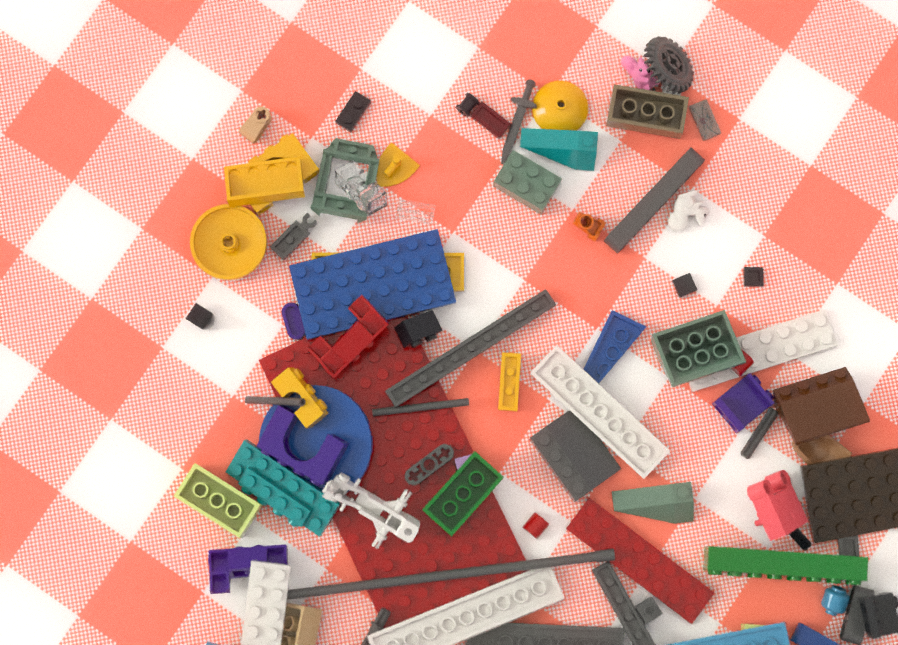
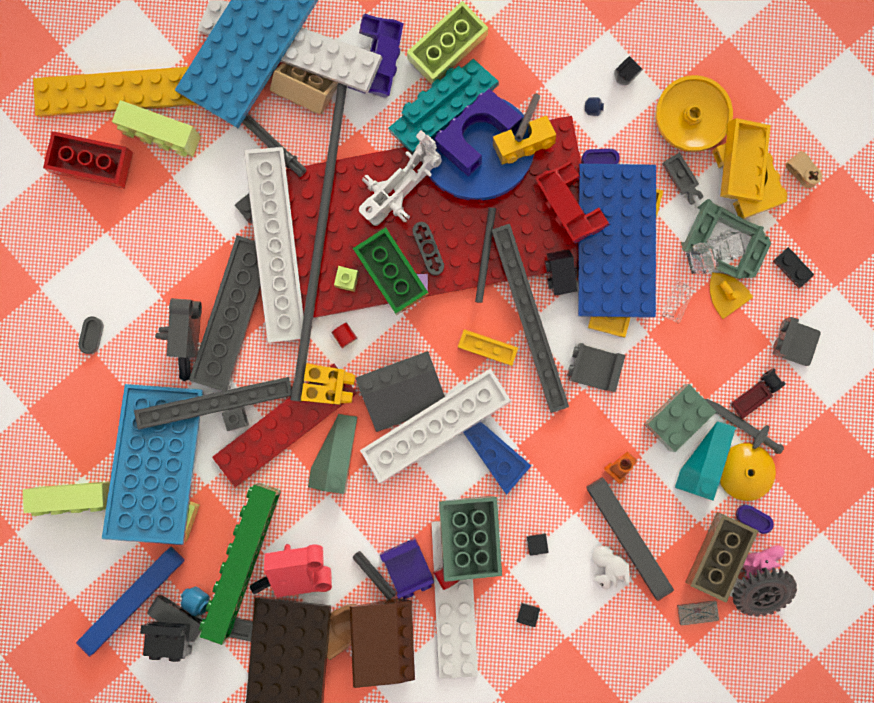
camera: 105 degrees right, 5 degrees up
none -> yellow hips [301,363,356,405]
none -> yellowish green brick [334,266,359,292]
none -> dark grey panel [567,343,626,393]
none -> dark blue piece [585,97,604,116]
none -> dark purple tile [736,504,774,534]
none -> dark grey bracket [772,317,821,366]

